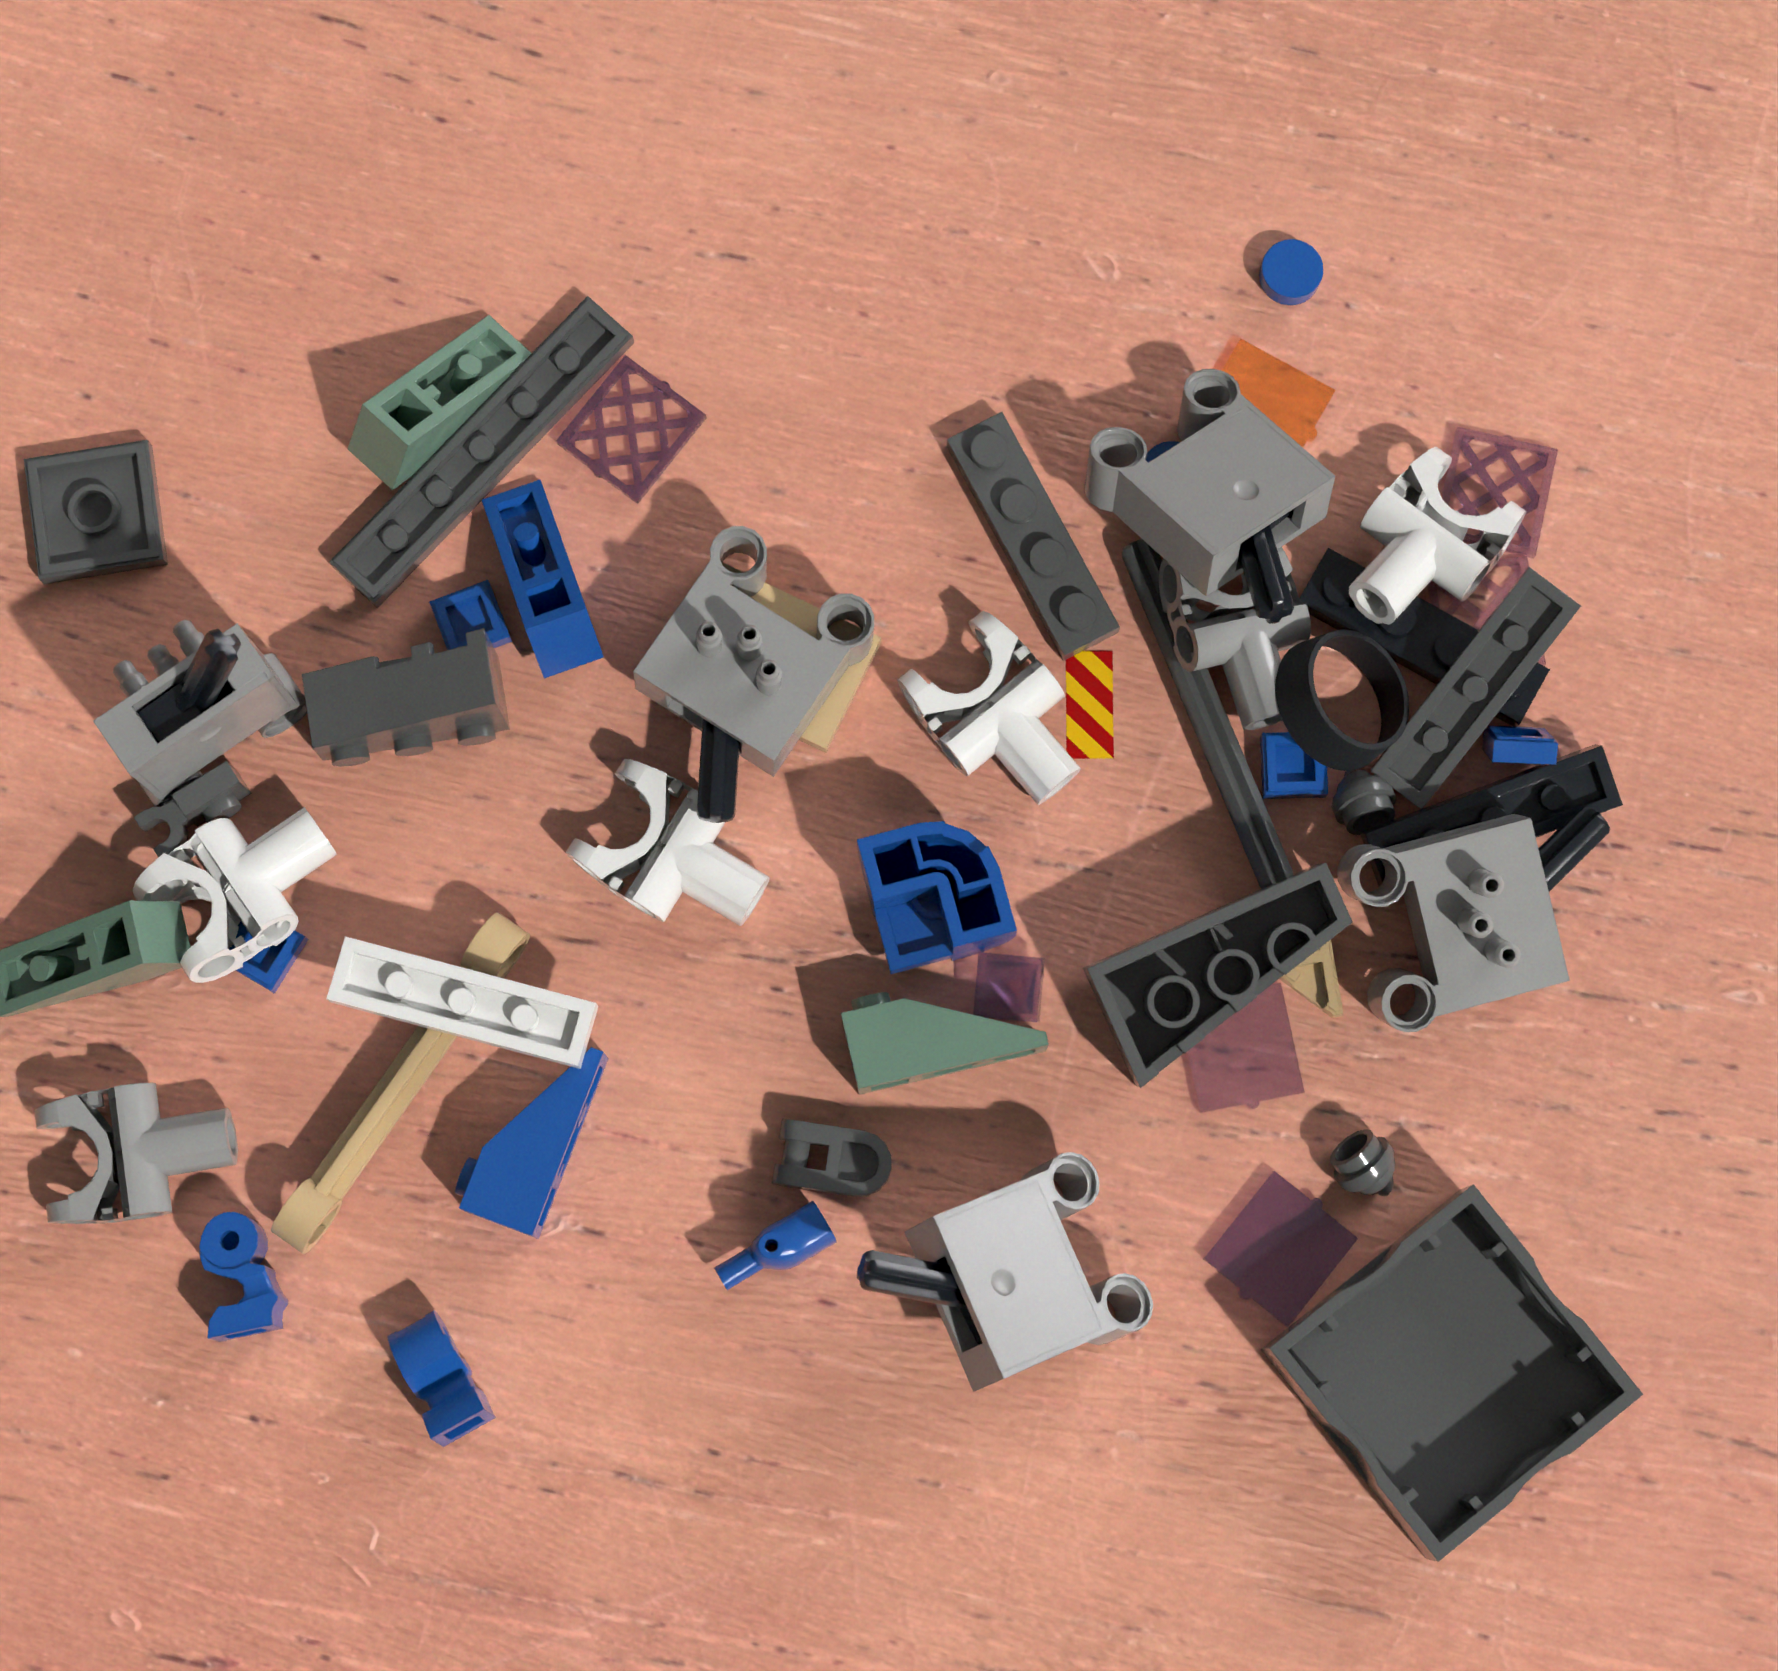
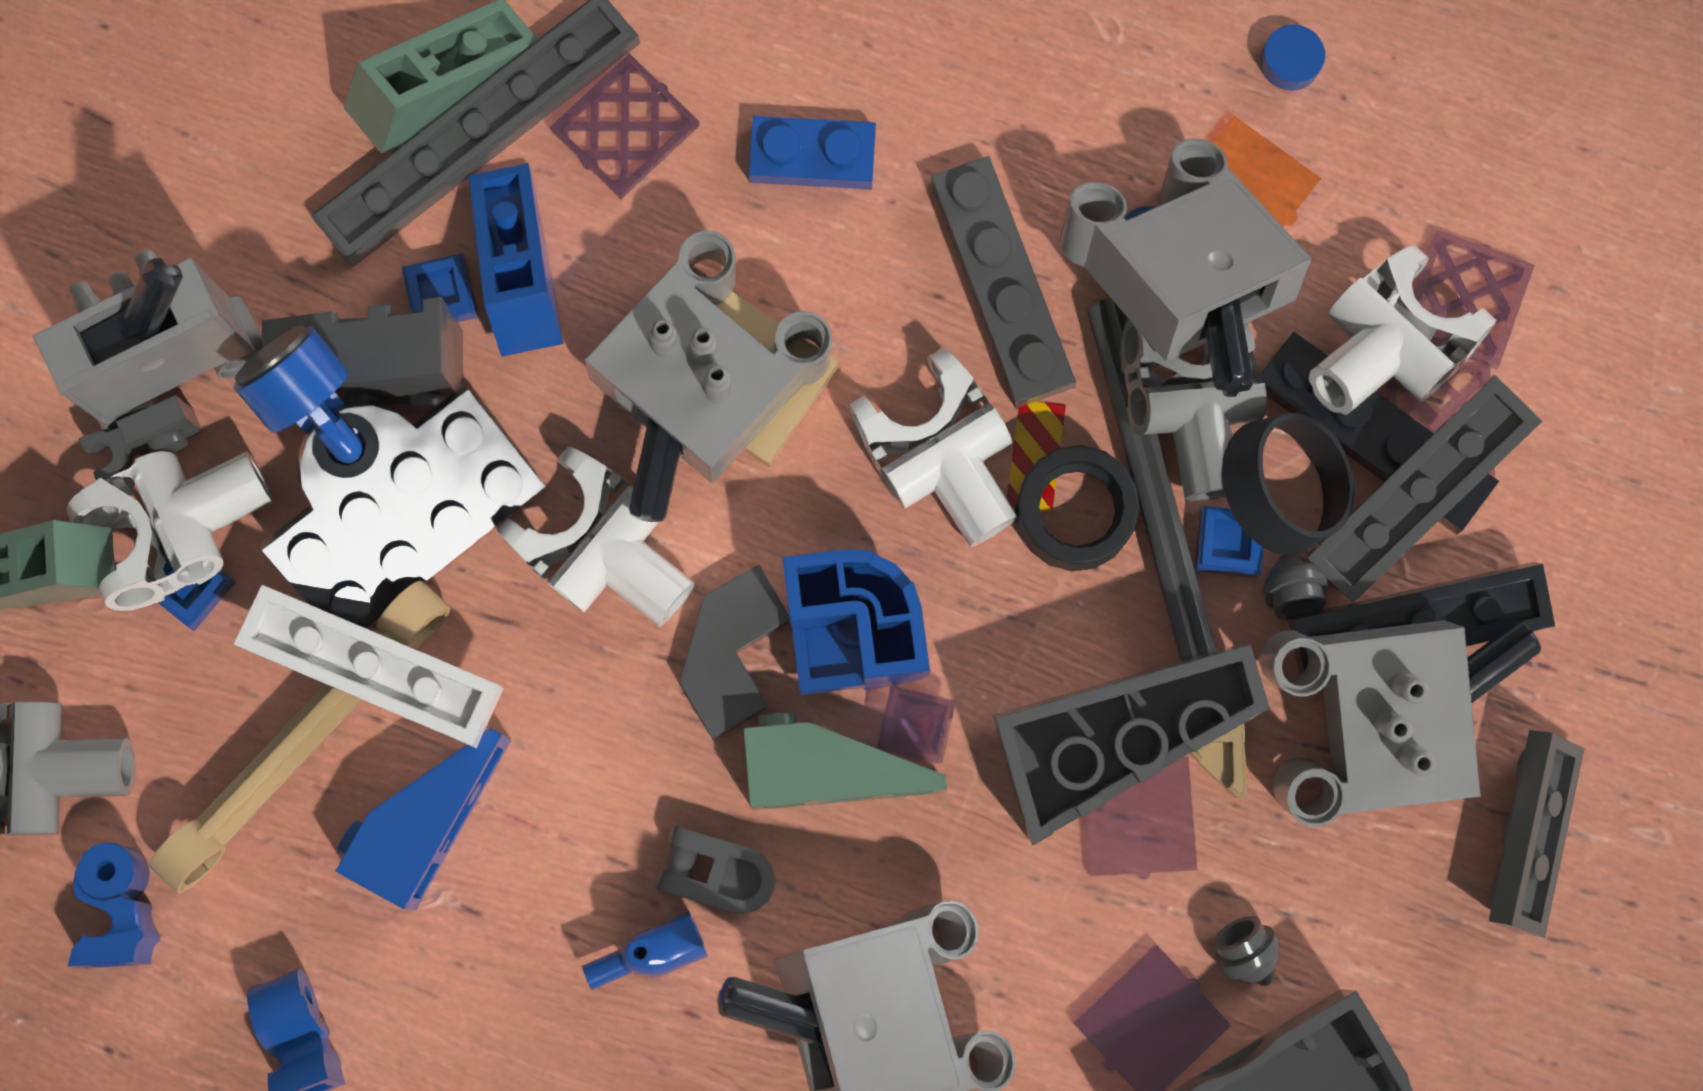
camera: 10 degrees right, 0 degrees up
dark grey tile [24,440,168,584] -> none
blue tile [1482,726,1558,765] -> none
none -> plate [233,325,545,628]
none -> dark grey tile [680,565,791,740]
none -> blue plate [749,116,876,190]
none -> black tyre [1015,445,1140,572]
none -> dark grey plate [1489,730,1585,938]

